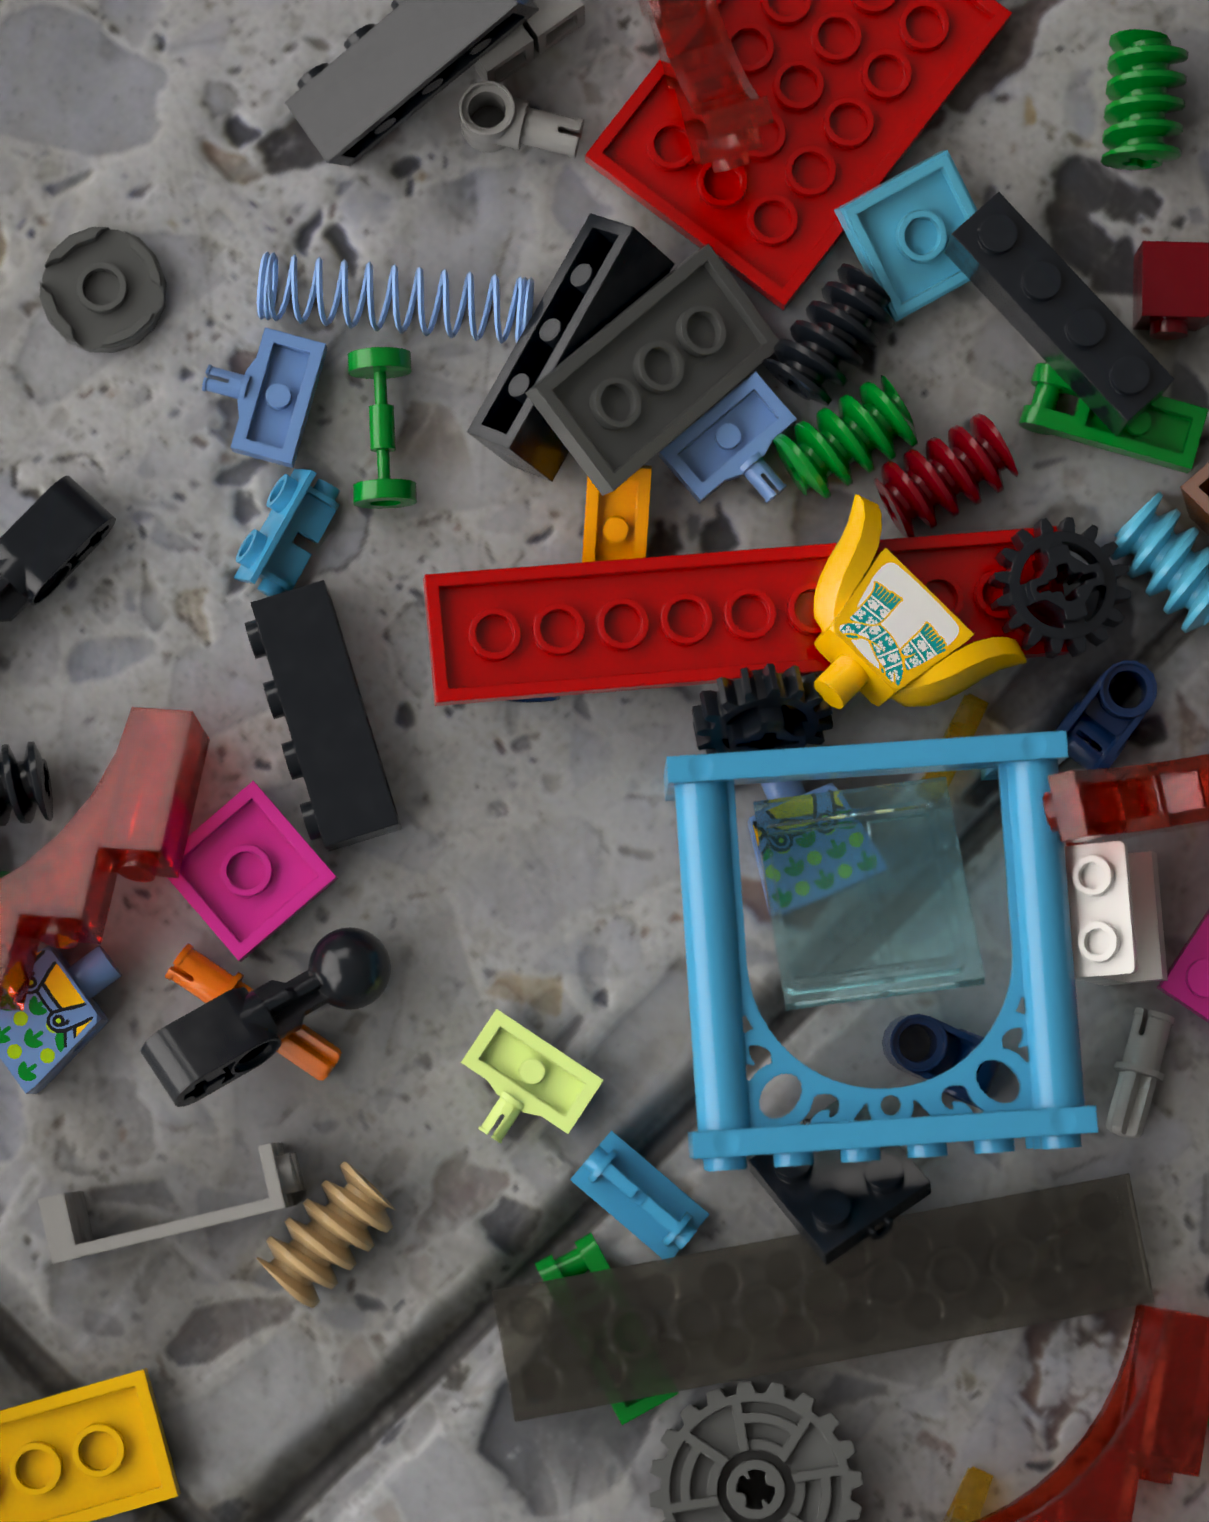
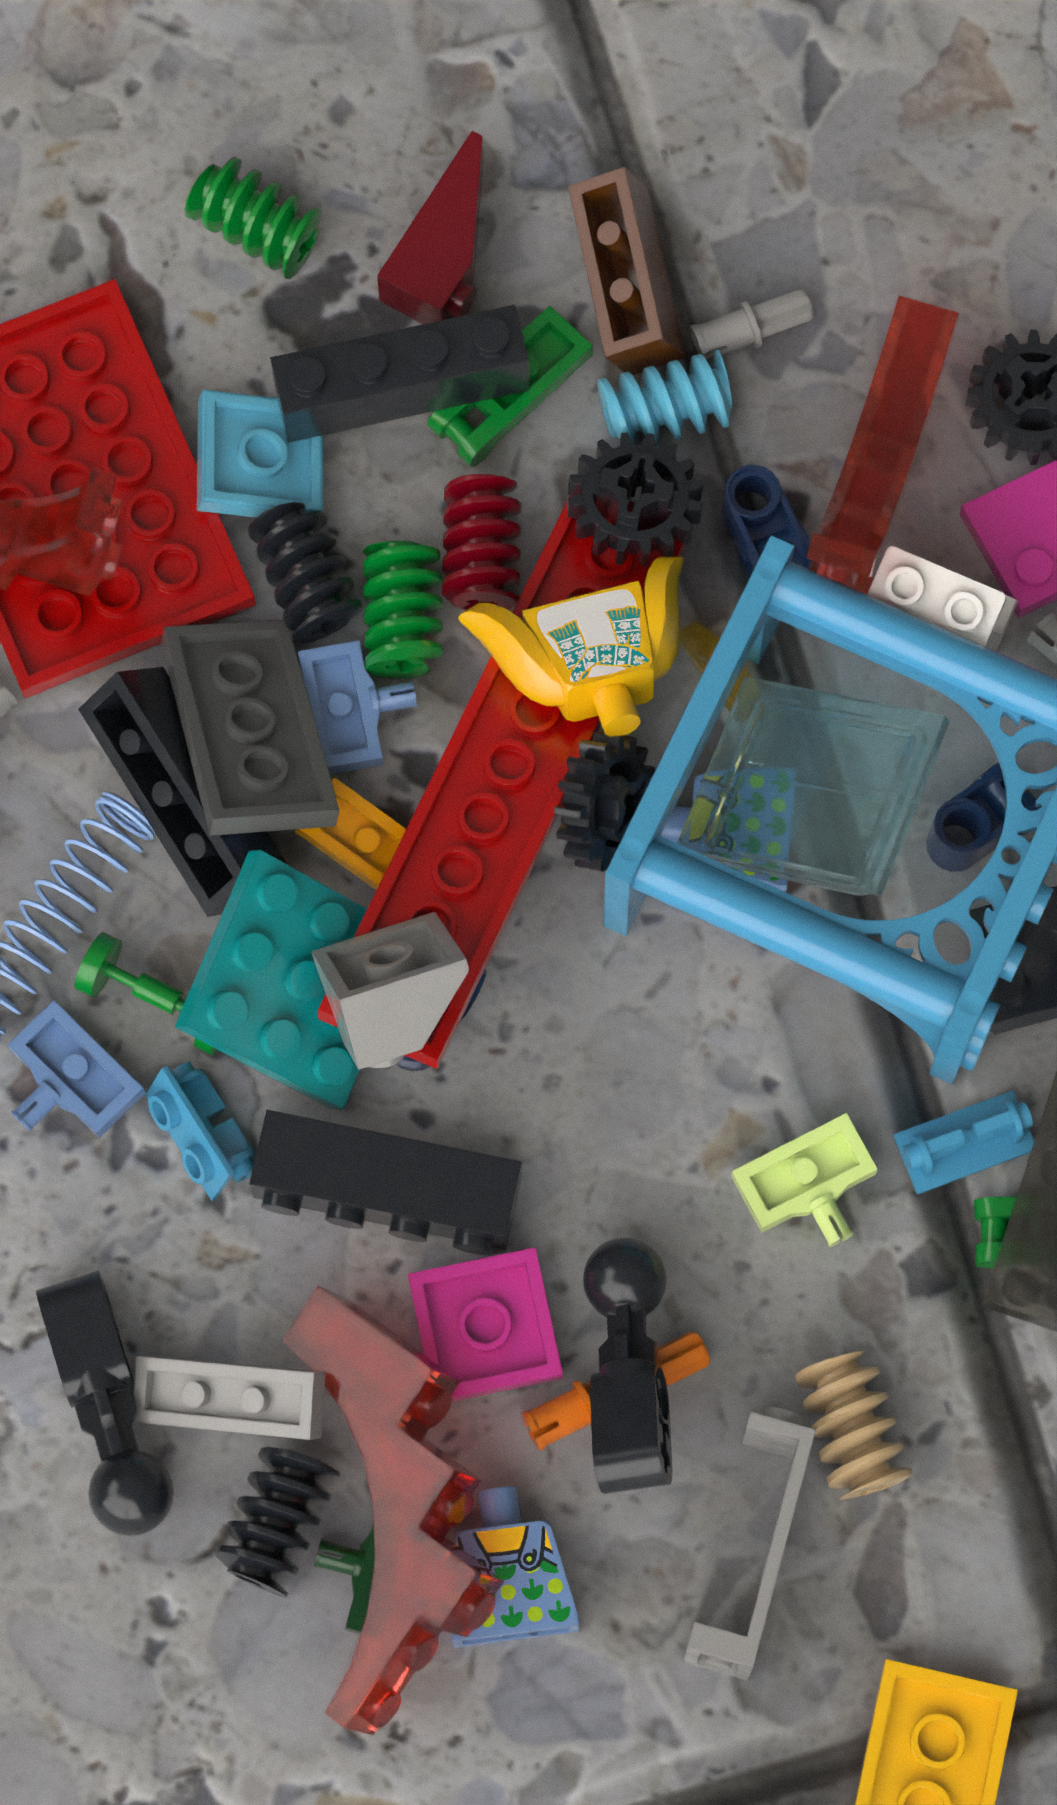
camera: 60 degrees left, 10 degrees down
none -> light grey plate [134,1355,325,1440]
none -> teal plate [174,850,367,1109]
none -> light grey slope [311,912,469,1070]

